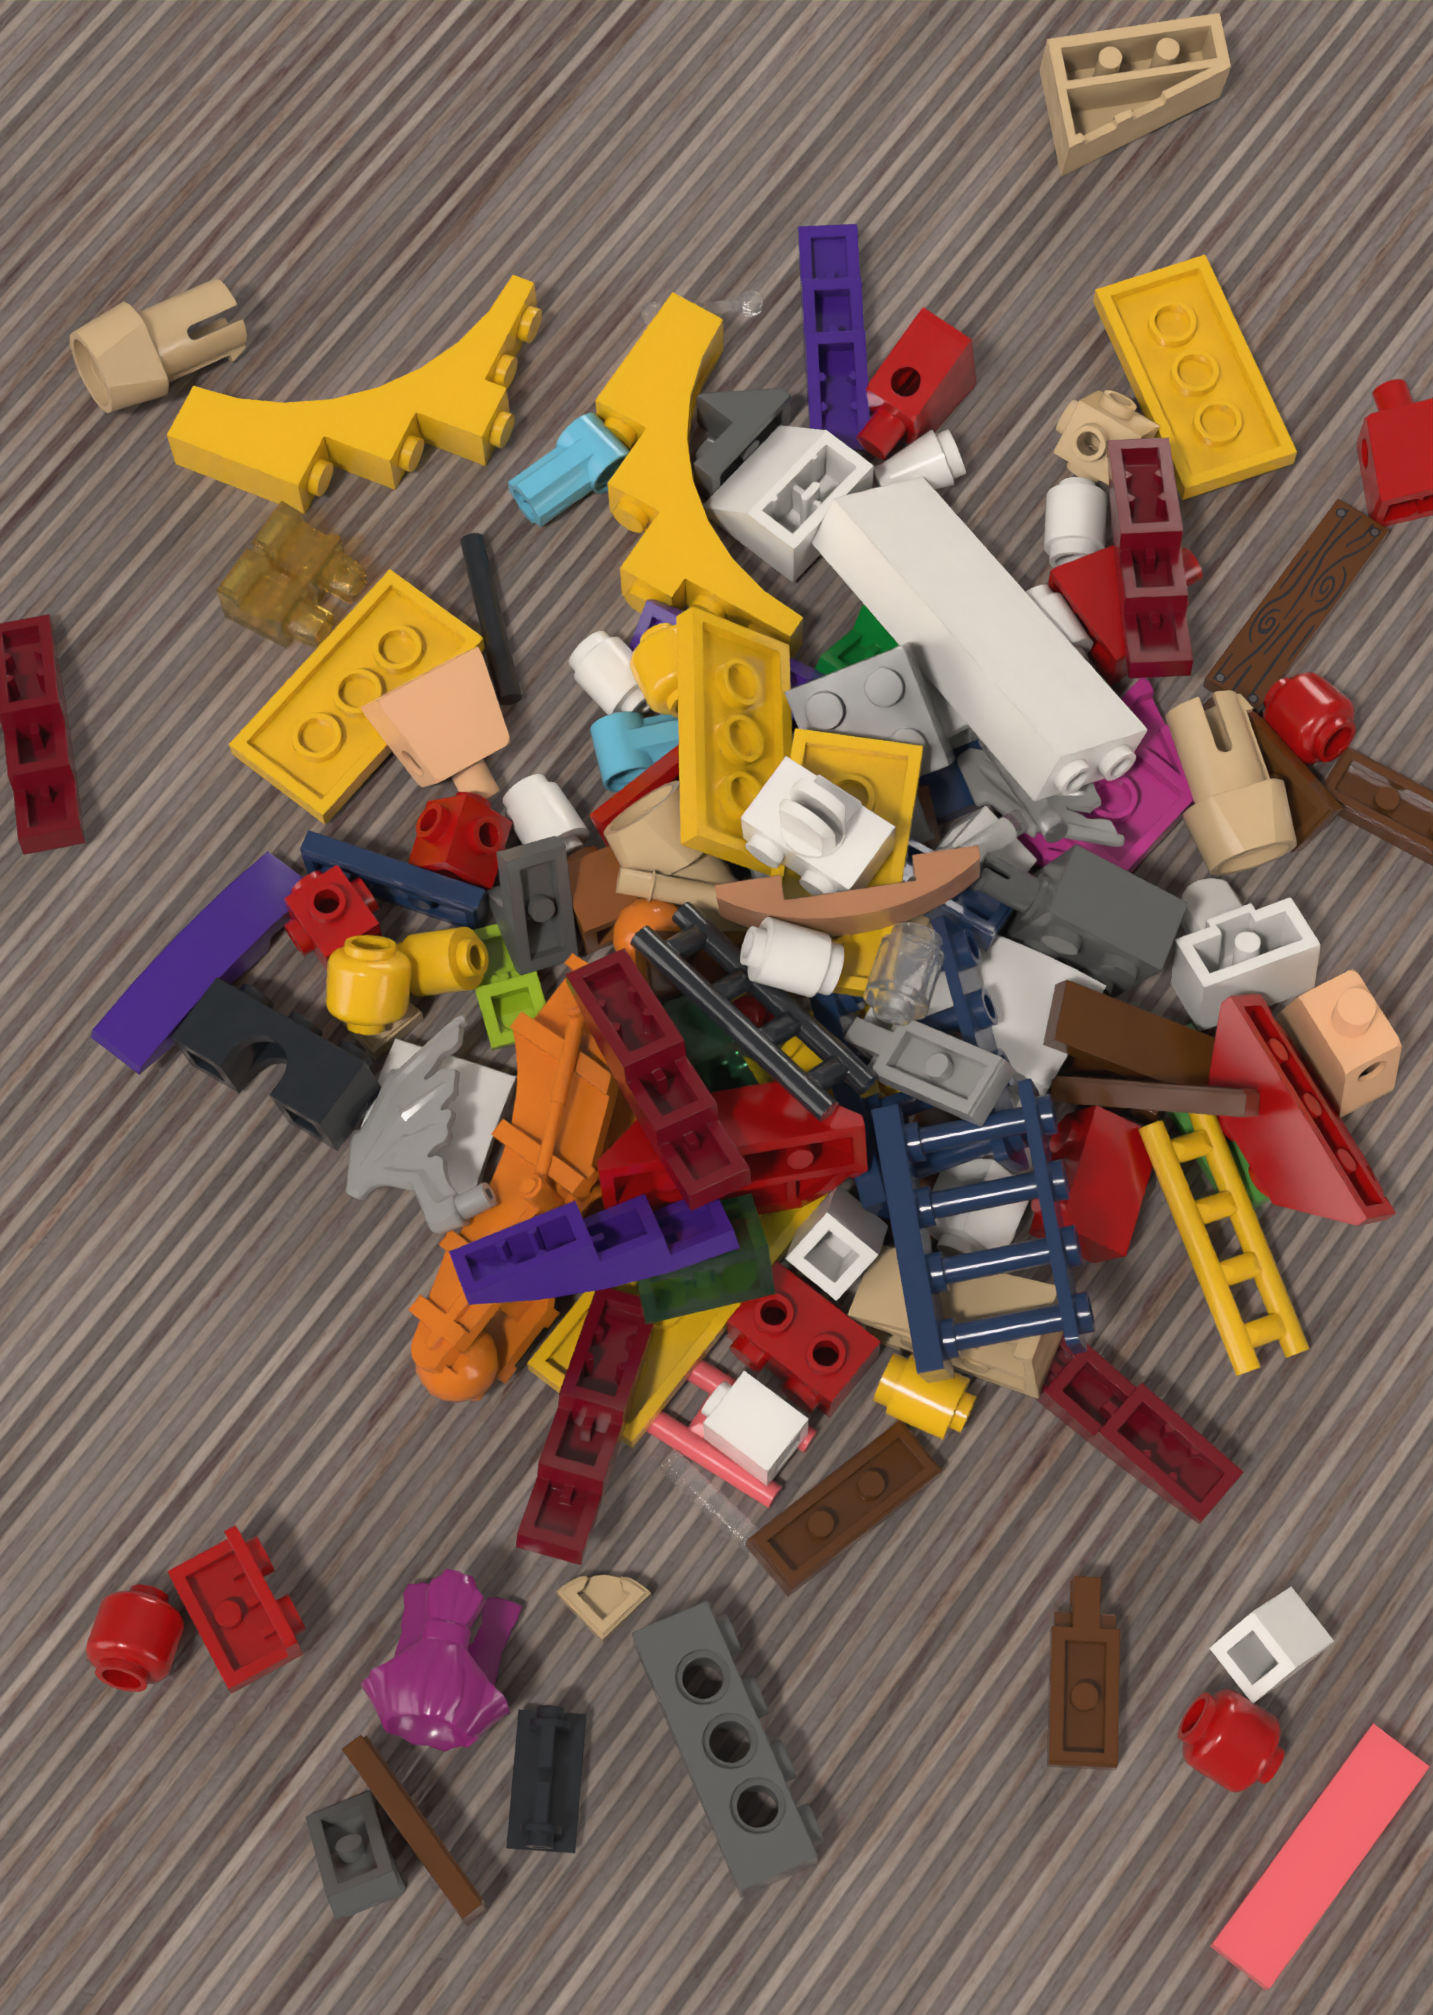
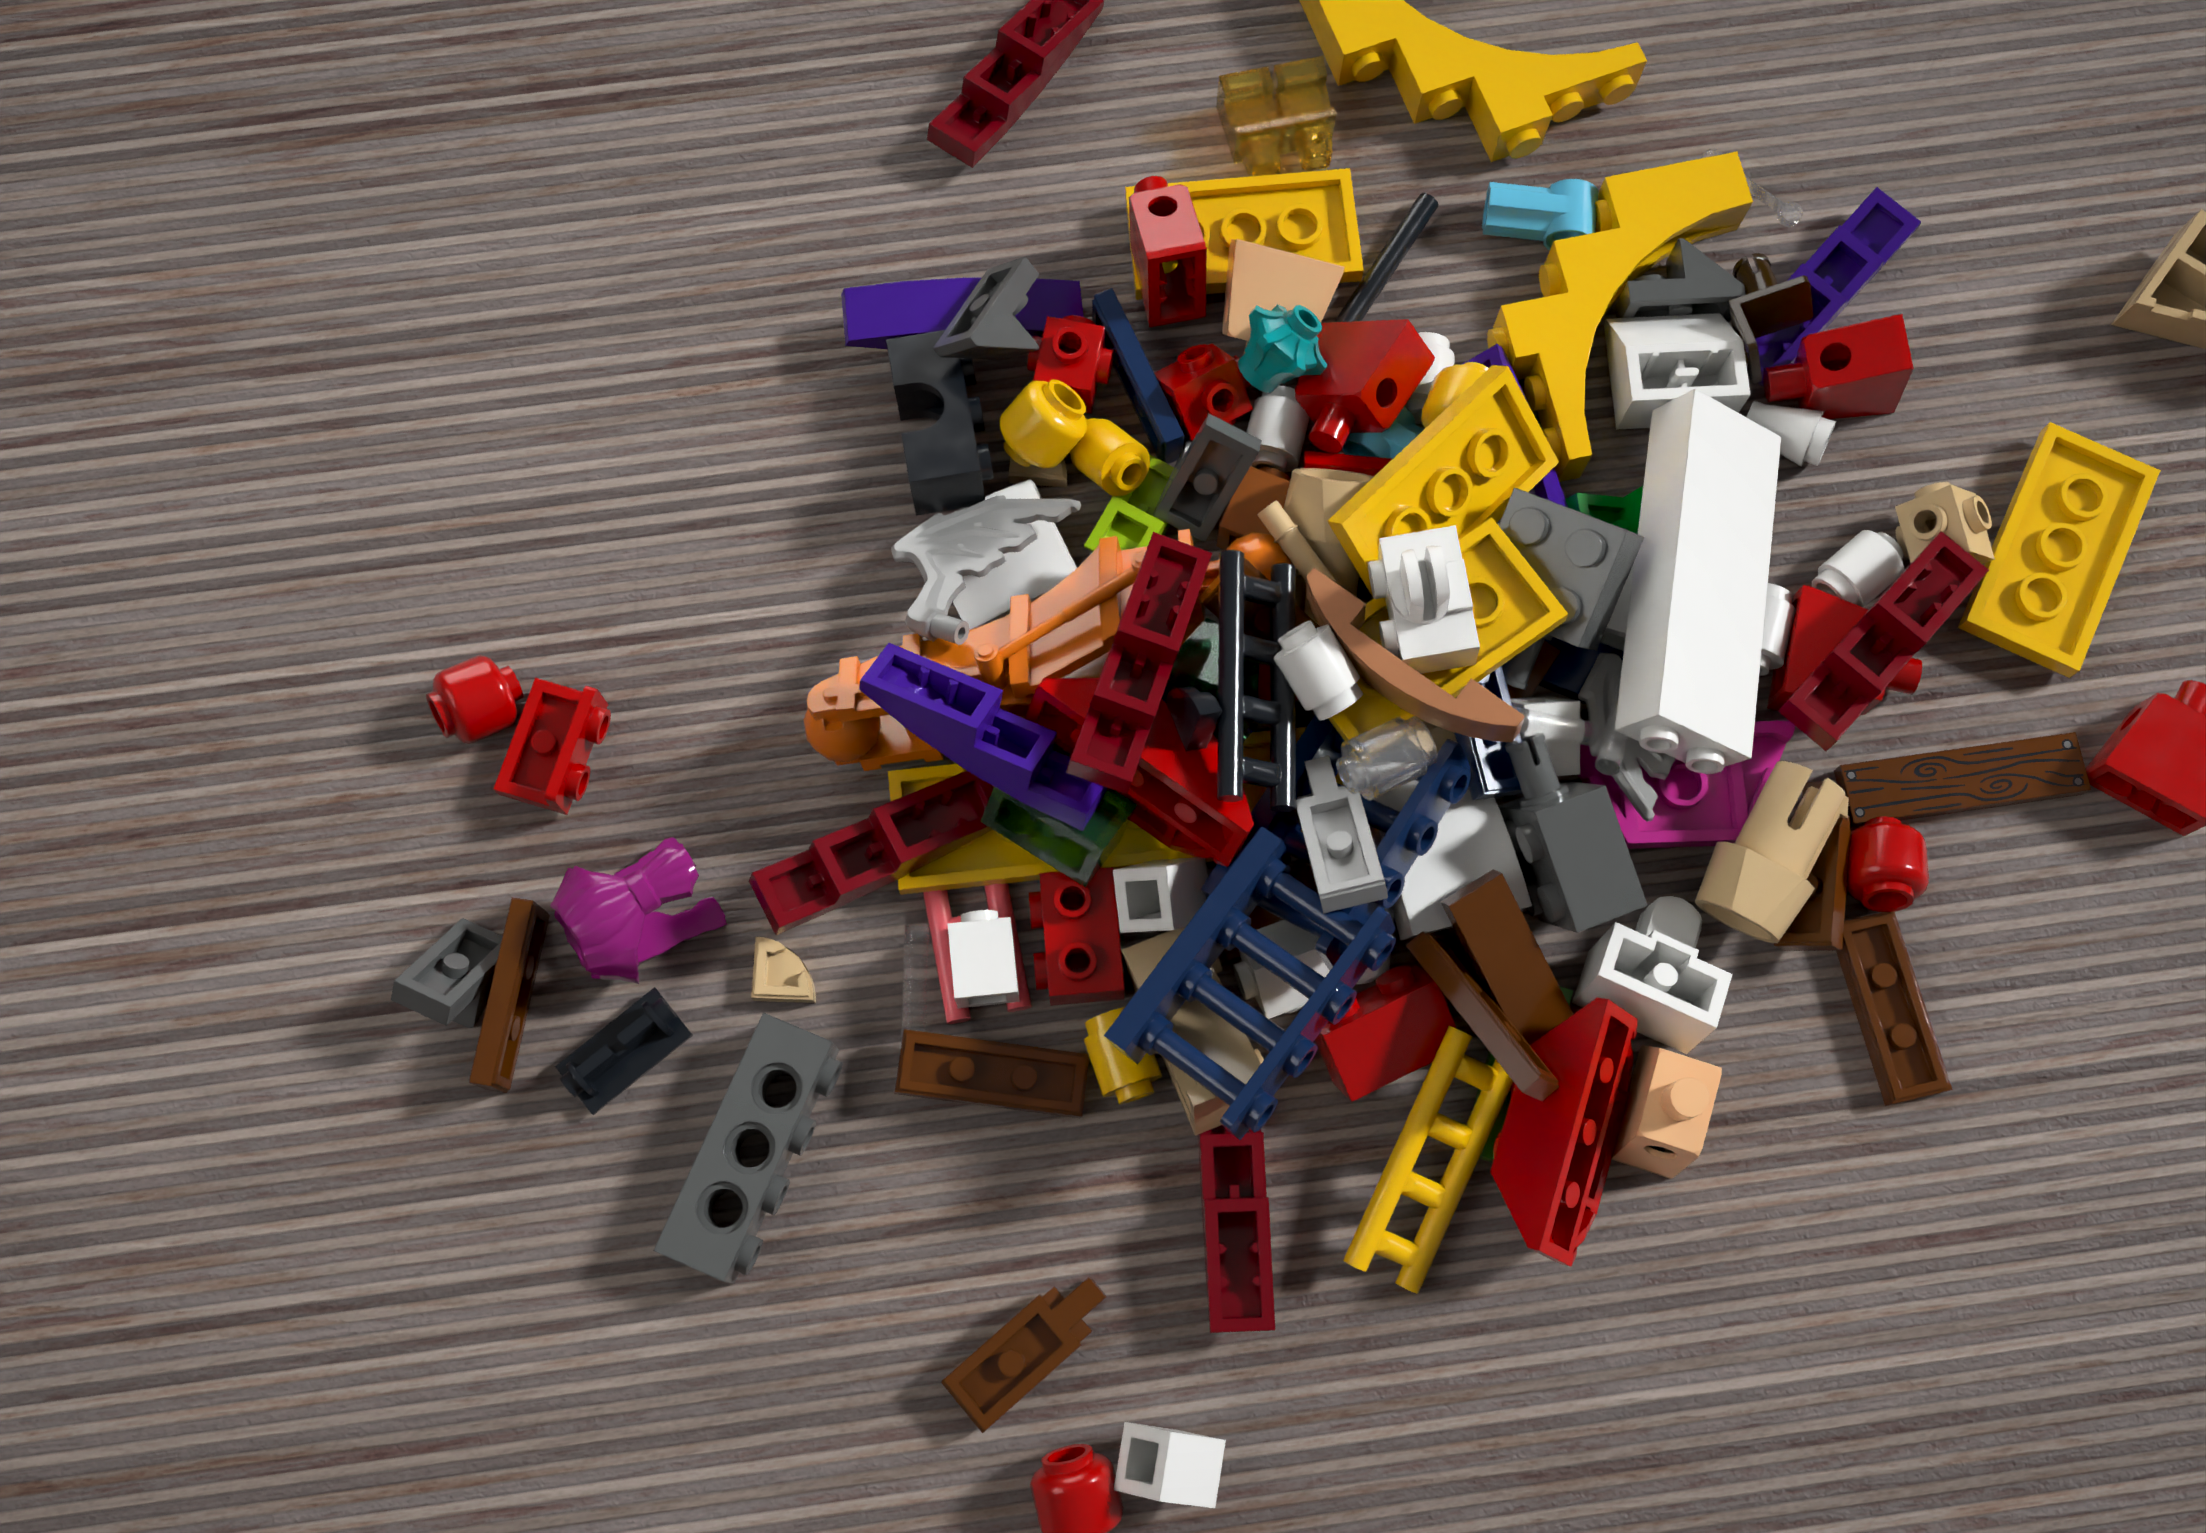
camera: 45 degrees right, 5 degrees up
none -> dark grey slope [933,257,1039,360]
none -> red torso [1129,176,1207,328]
none -> black tile [1165,686,1222,751]
none -> teal rock [1238,304,1328,393]
none -> red torso [1295,319,1435,453]
none -> dark brown bracket [1729,253,1813,384]

